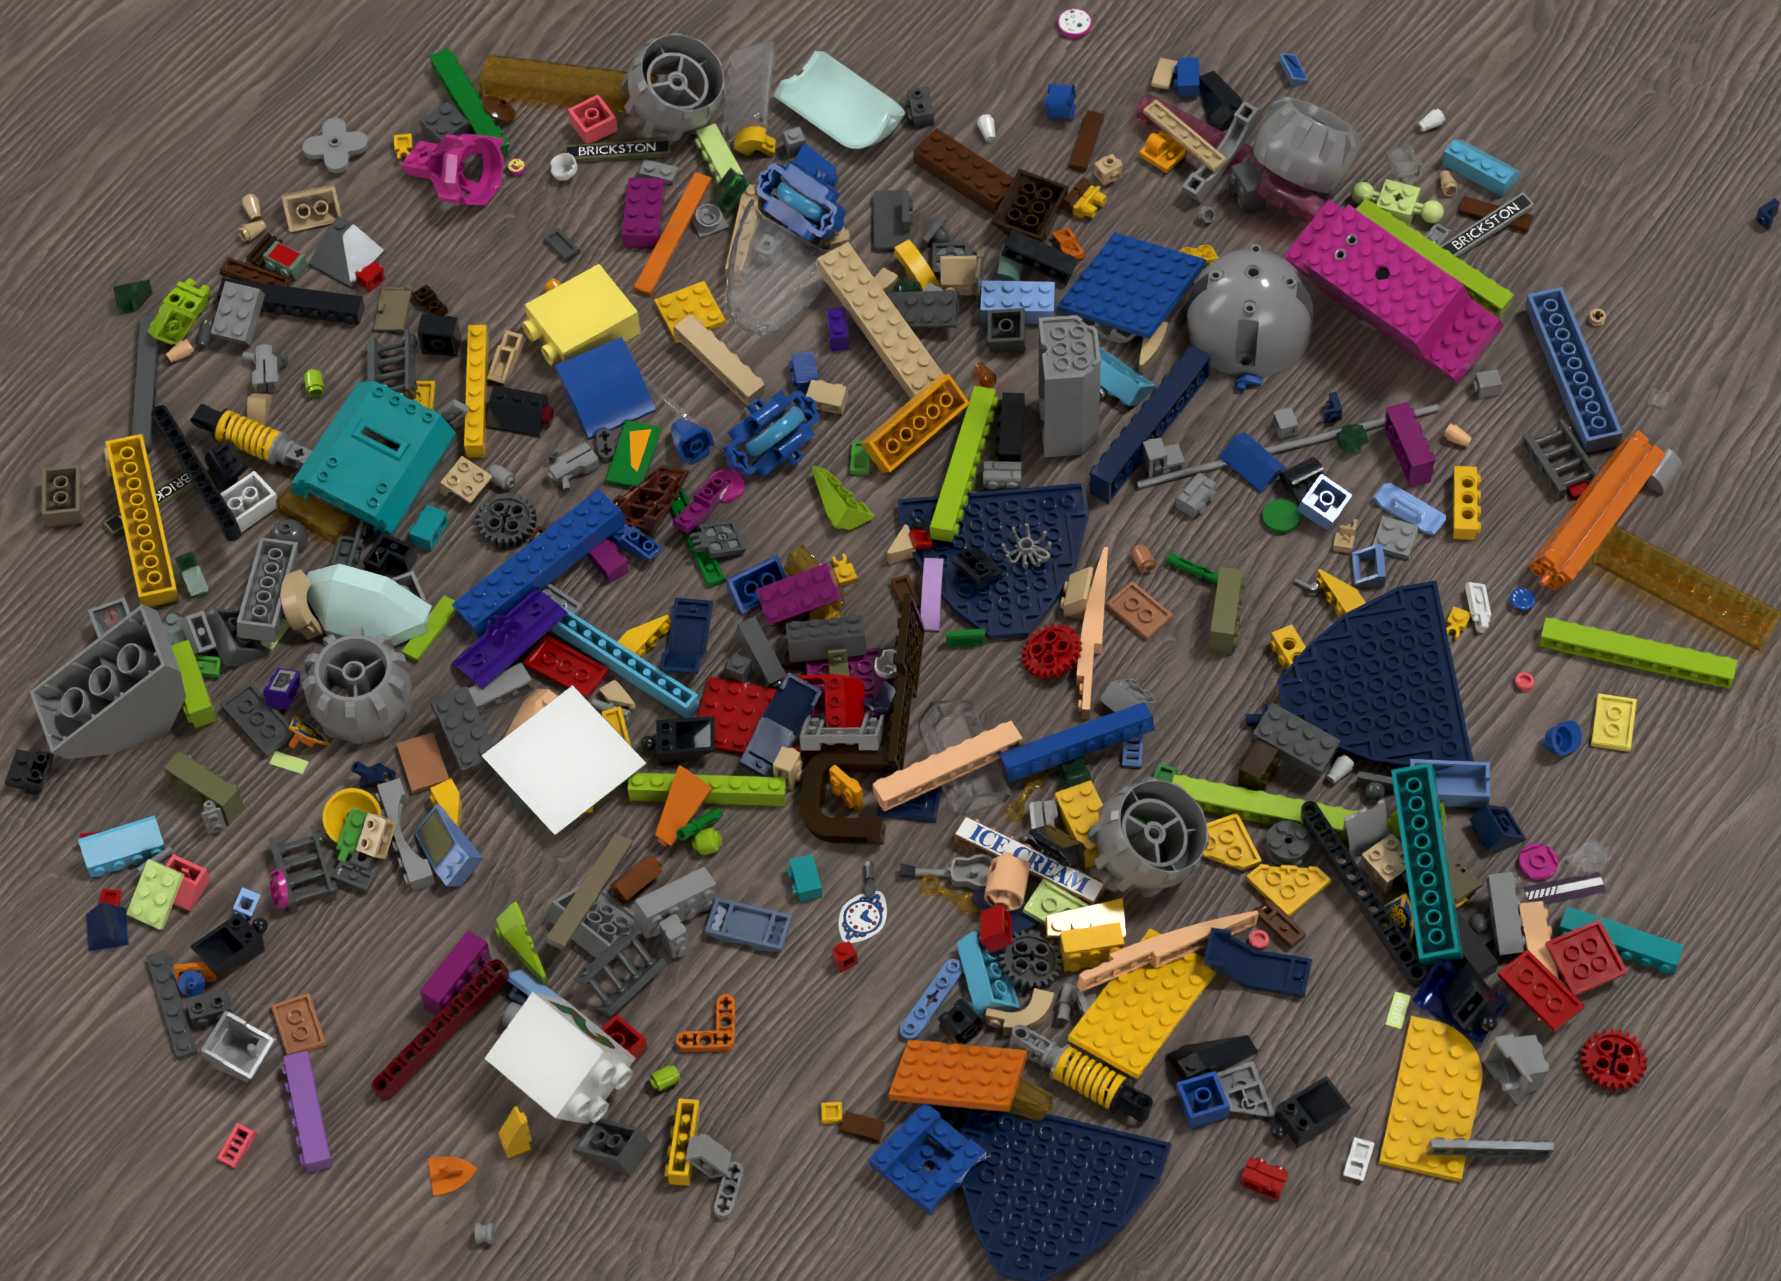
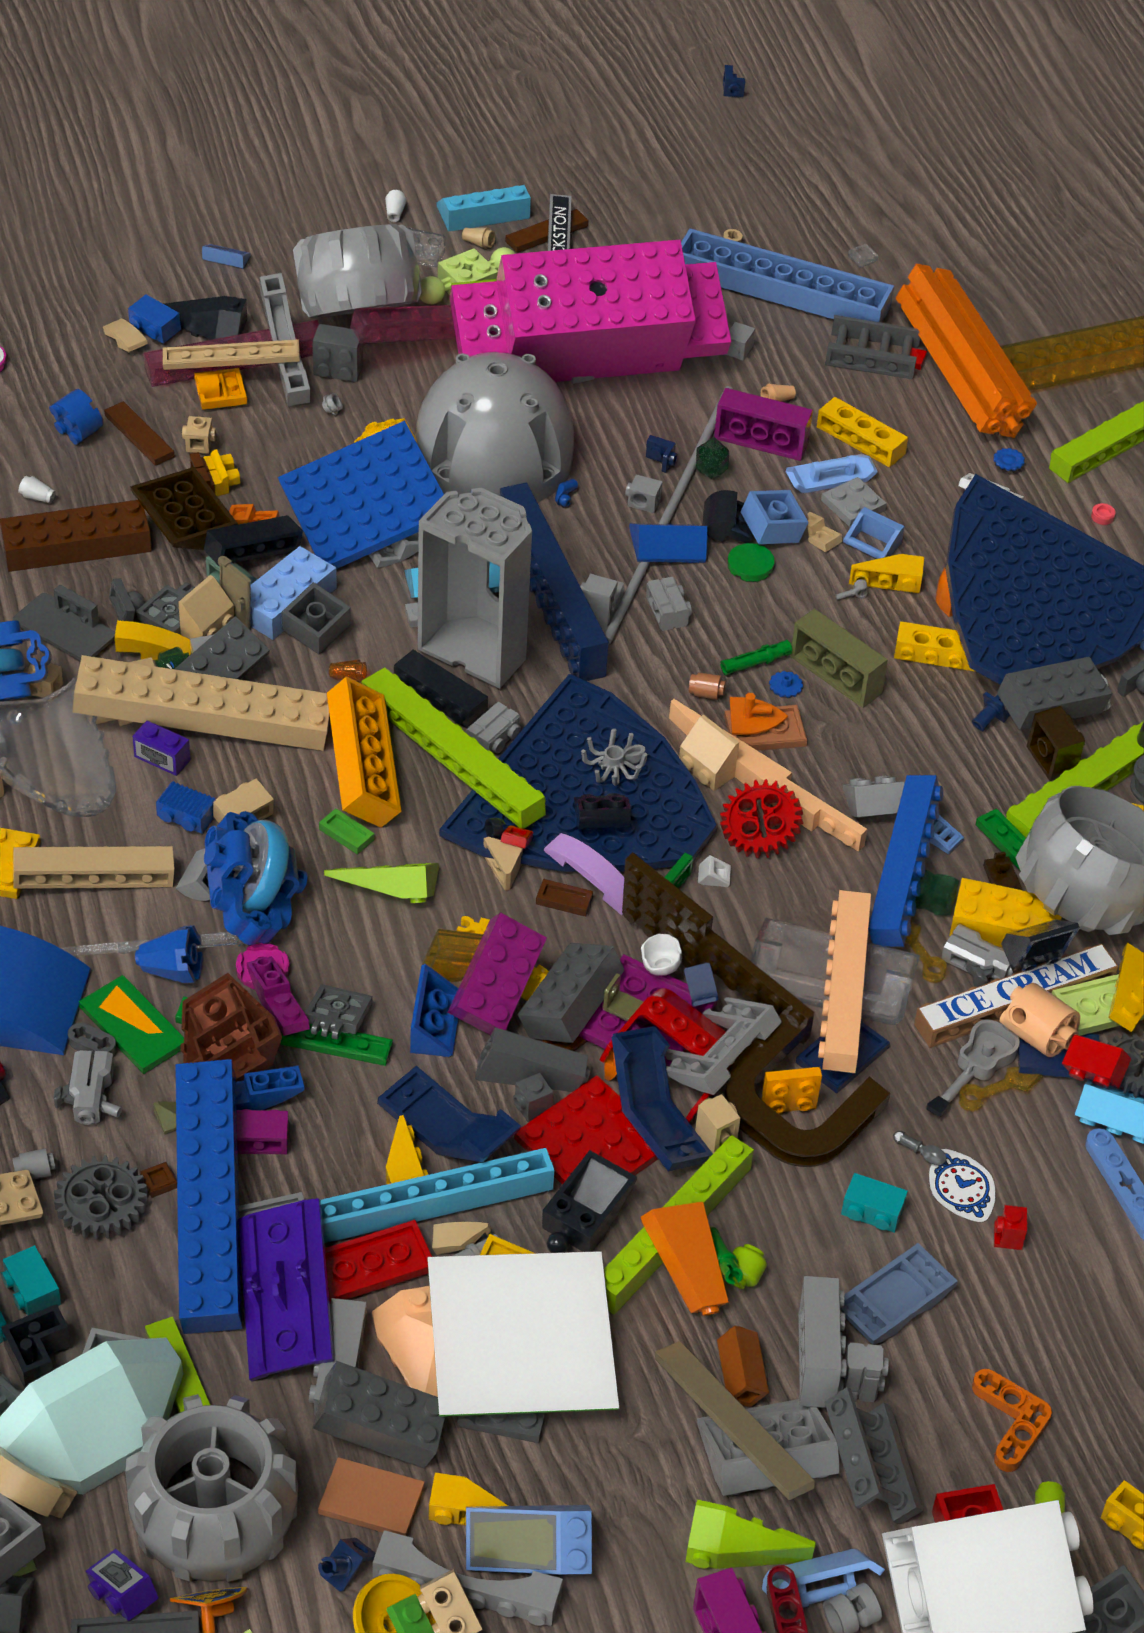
camera: 60 degrees left, 10 degrees down
none -> white slope [698,855,731,887]
none -> orange shield [730,693,788,735]
none -> blue piece [769,671,803,698]

